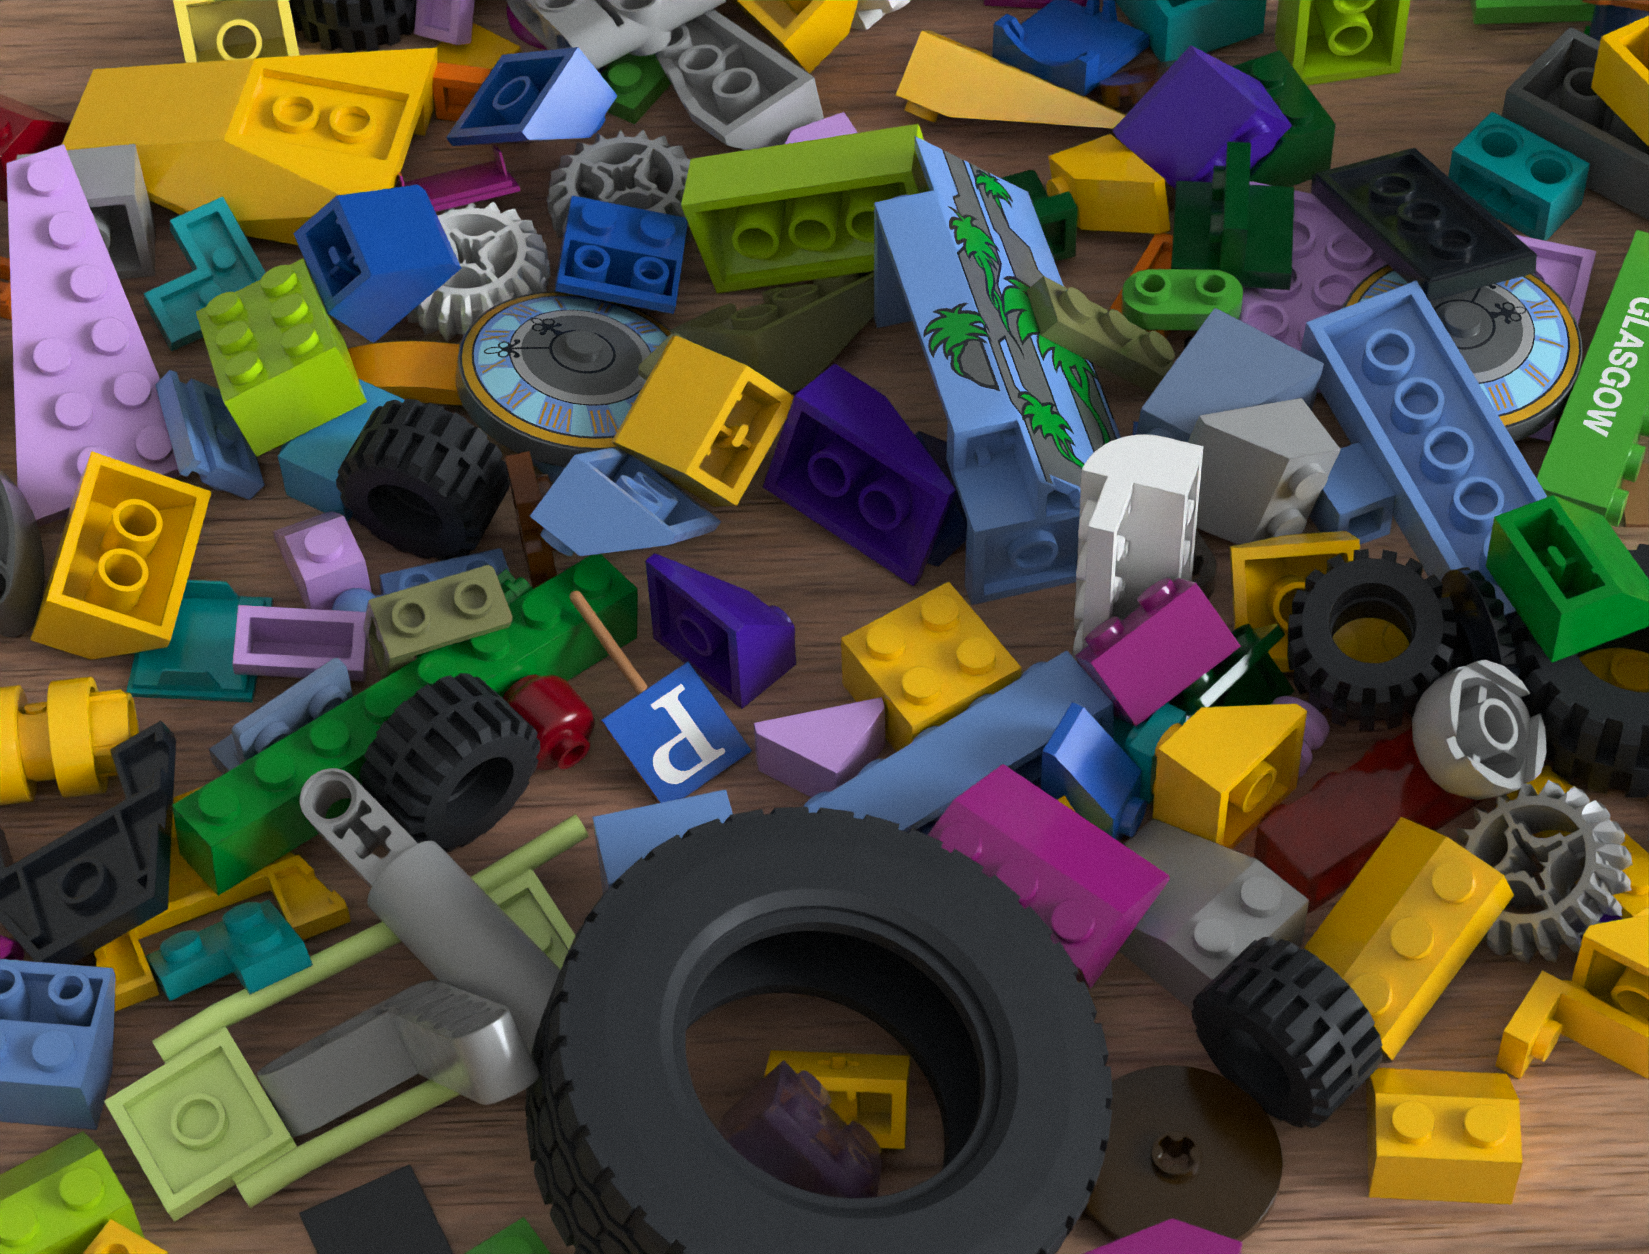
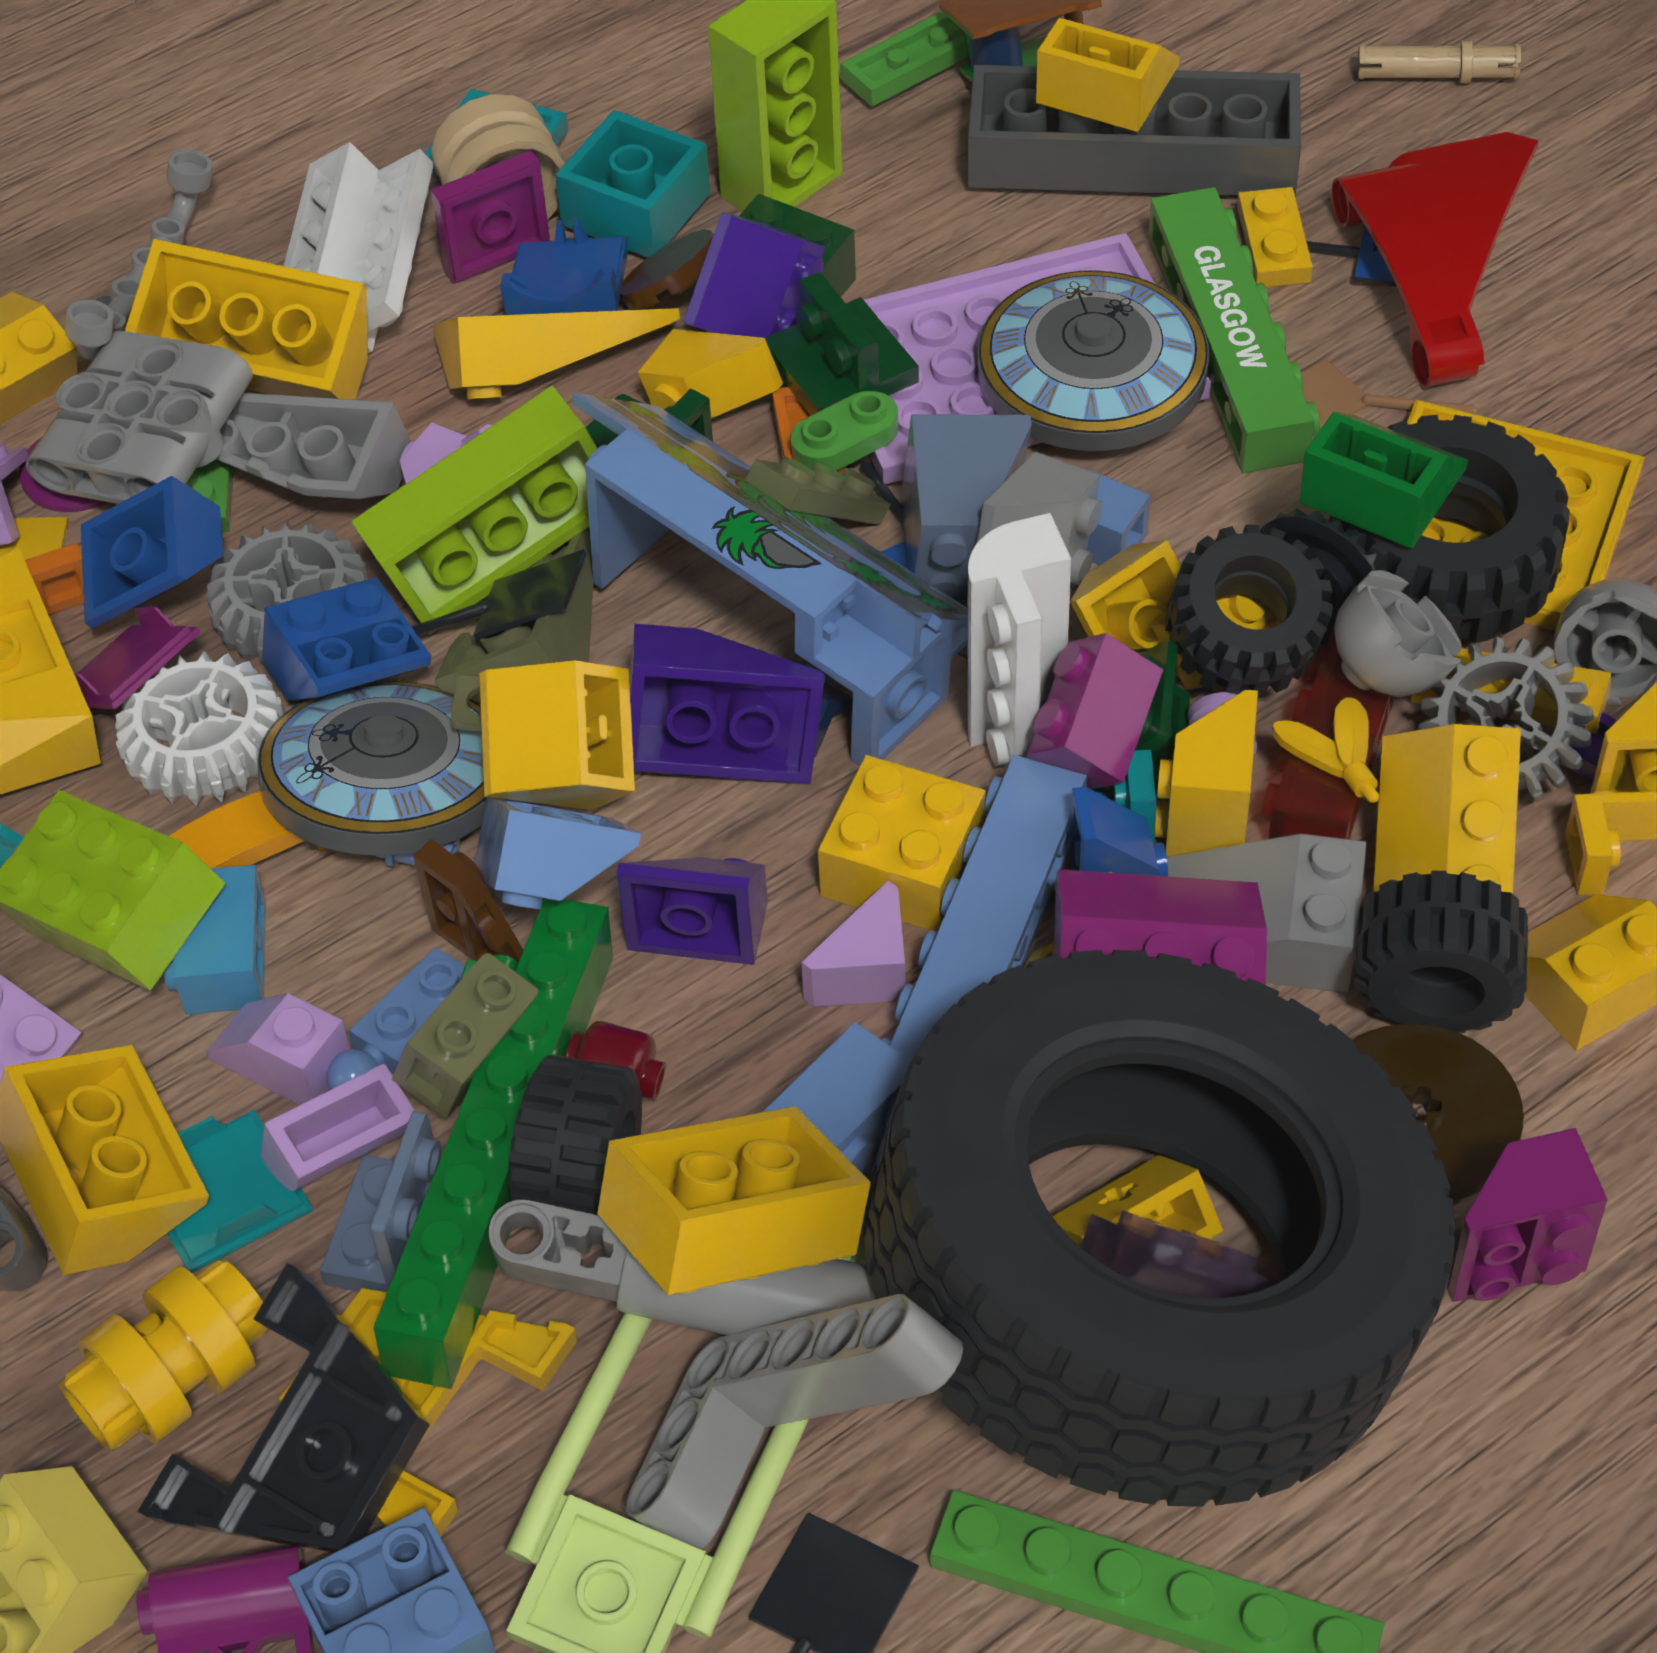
camera: 35 degrees left, 0 degrees up
teal plate [145,899,313,1001] -> none
medium blue plate [155,370,265,500] -> none
blue slope [293,185,462,343] -> none
black tyre [336,399,510,561] -> none
blue piece [569,591,752,803] -> none
medium blue arch [1301,280,1547,624] -> none
black plate [1311,148,1537,301] -> none
teal brick [1448,111,1590,241] -> none
none -> black piece [411,549,586,640]
none -> yellow brick [597,1106,871,1296]
none -> yellow piece [1272,697,1379,803]

